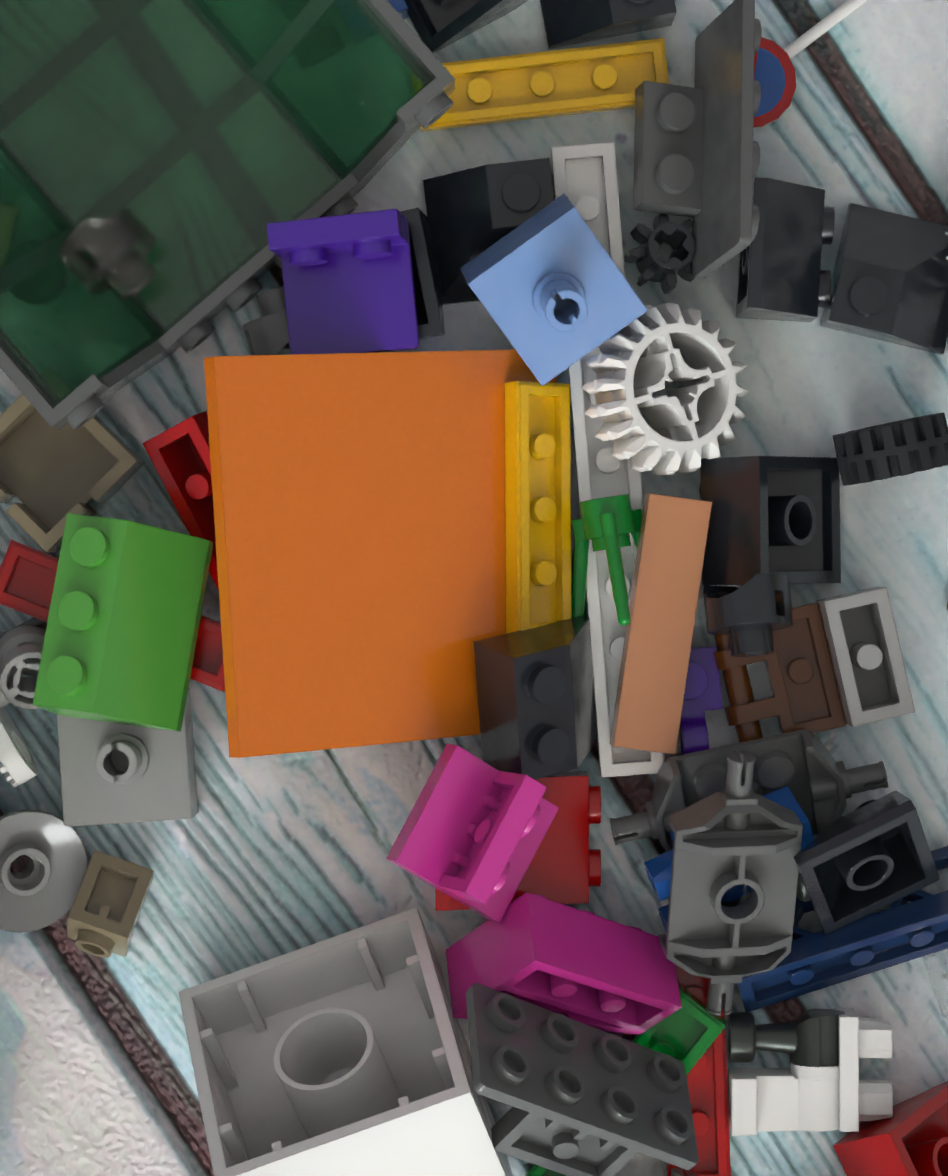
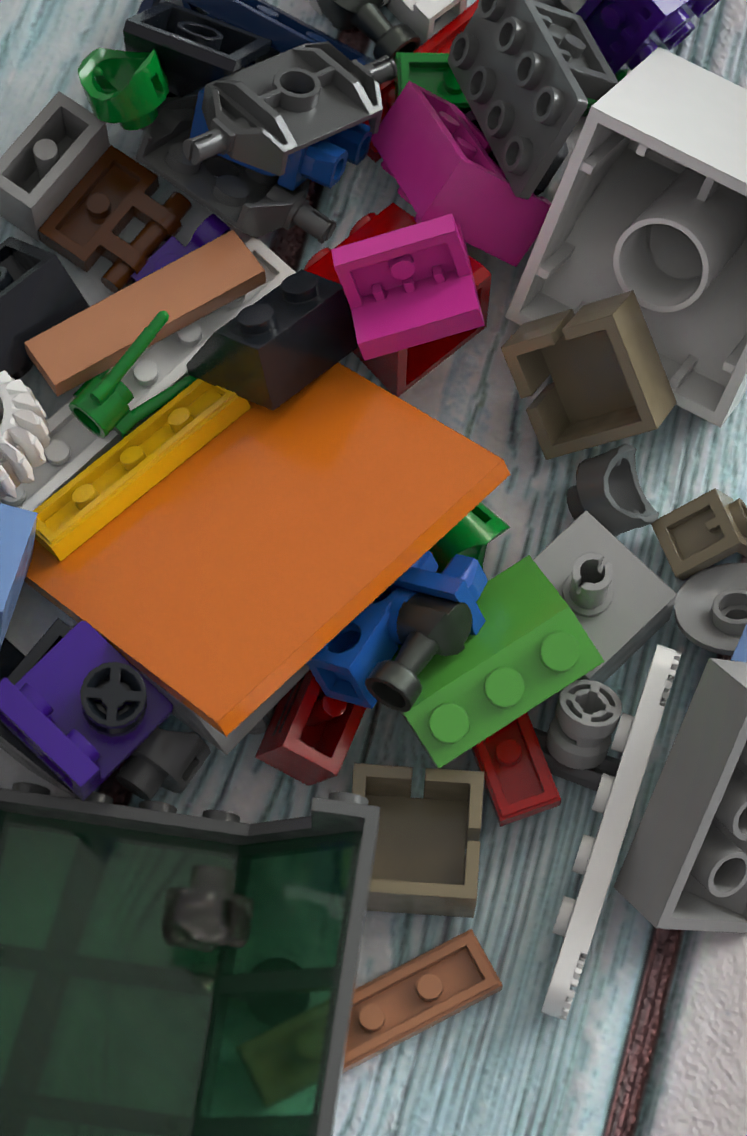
camera: 135 degrees left, 20 degrees down
black piece [703,573,794,657] -> none
none -> green piece [78,47,169,131]
none -> black wheel [80,662,147,737]
none -> hips [306,551,488,712]
none -> dark tan piece [501,290,677,460]
none -> dark grey piece [566,444,659,537]

